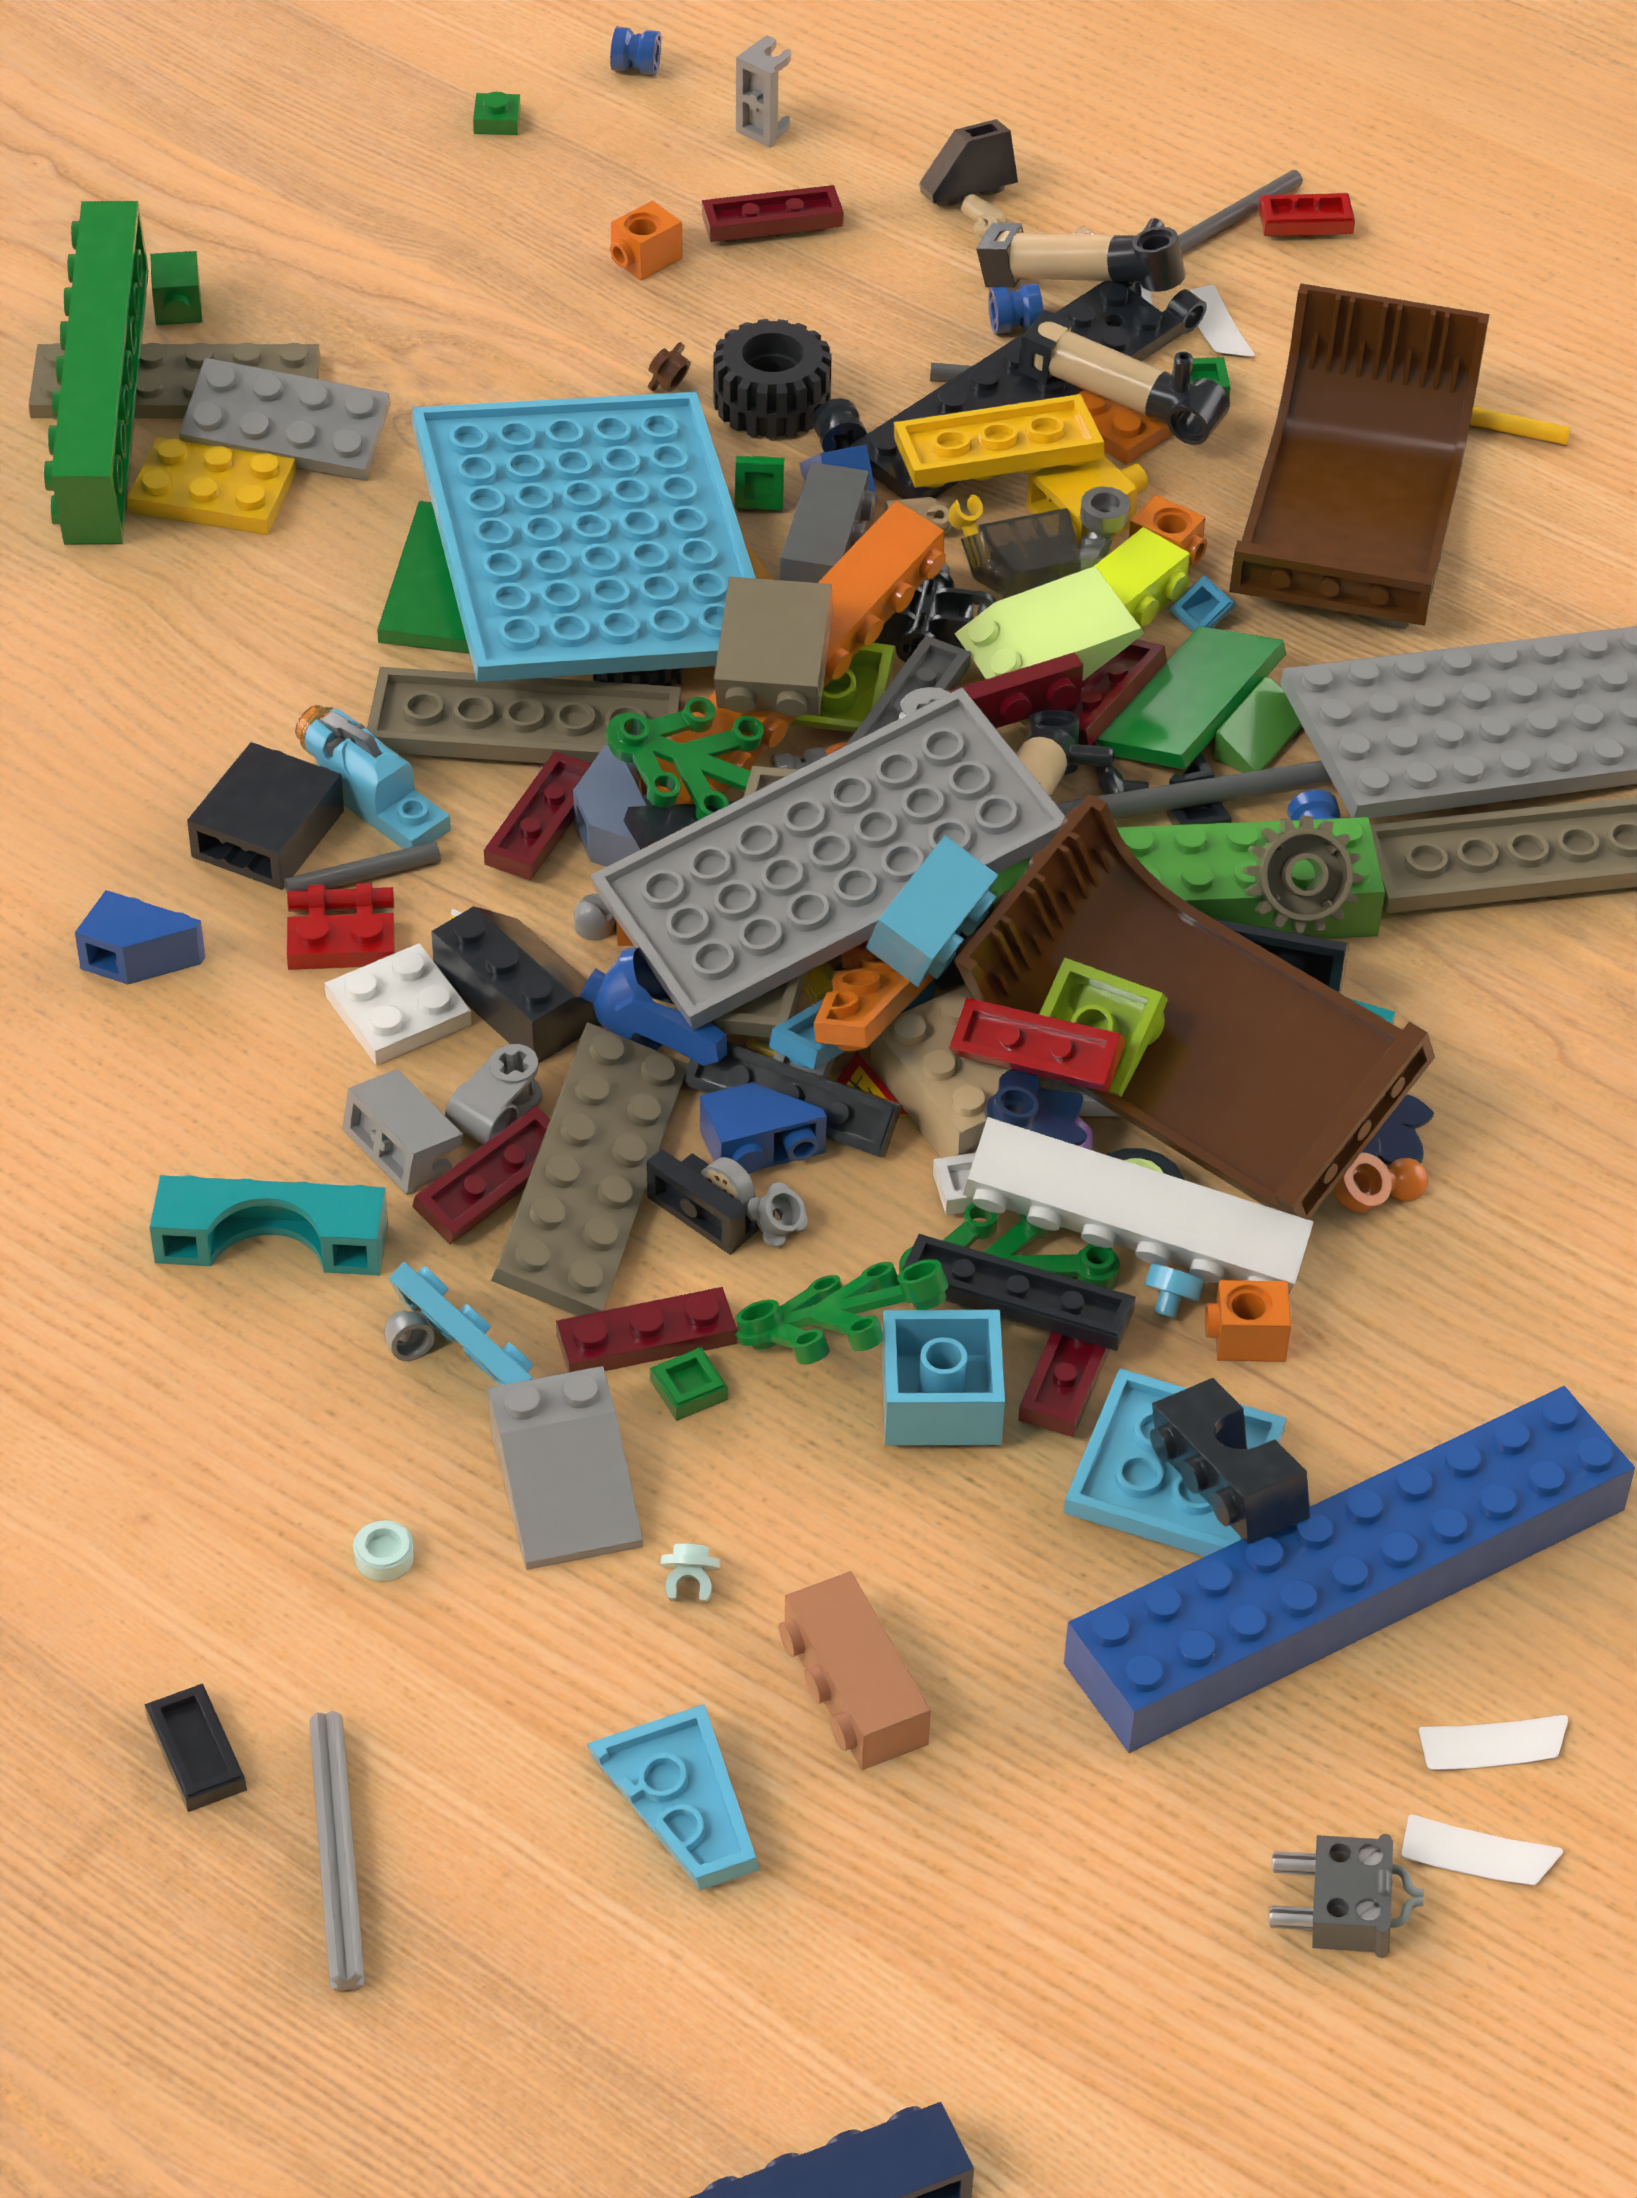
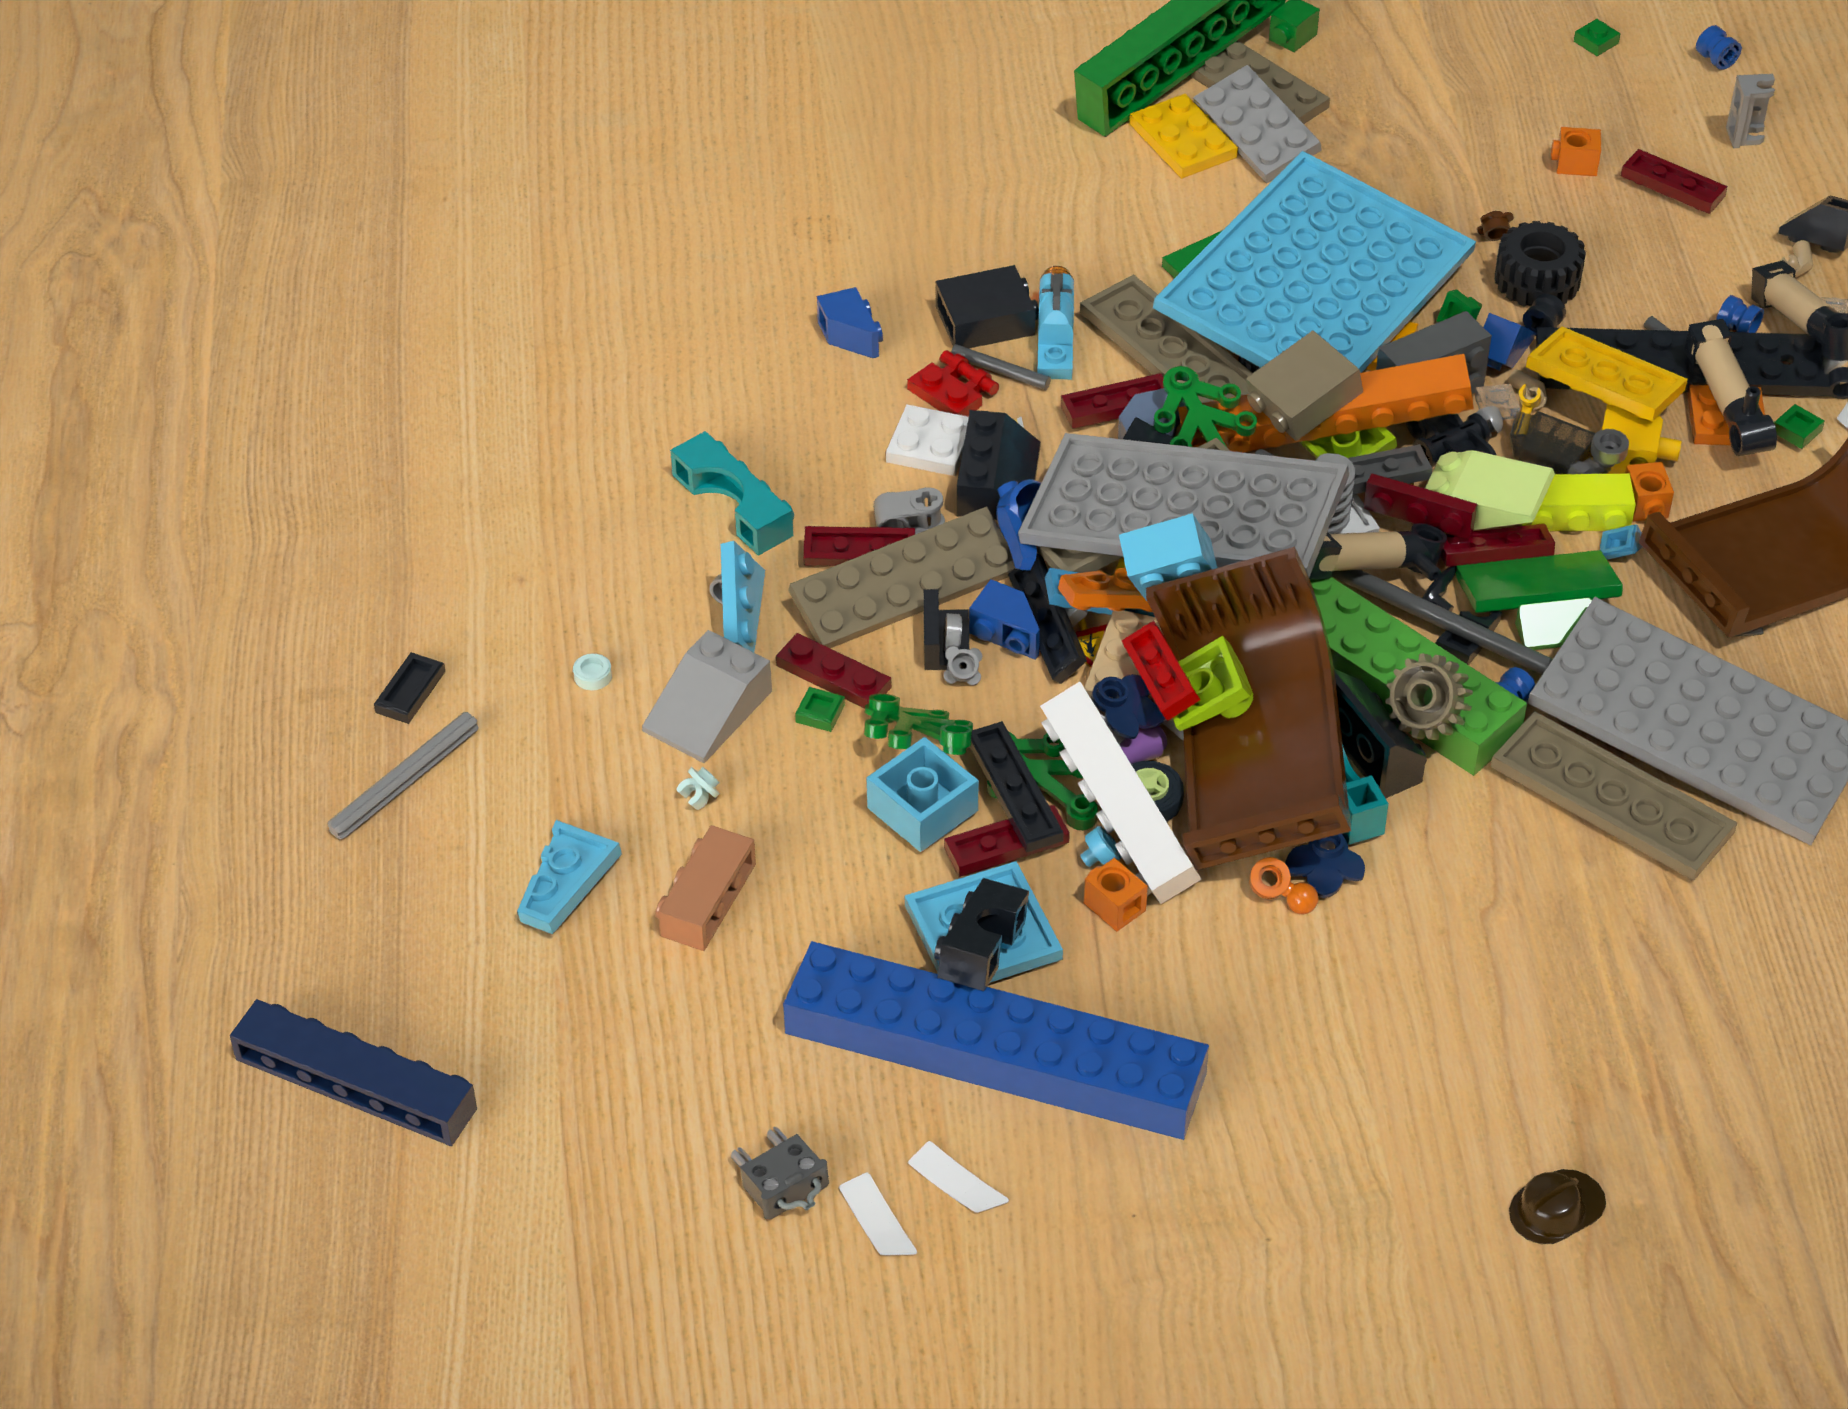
camera: 50 degrees right, 0 degrees up
light grey hinge [342,1069,463,1195] -> none

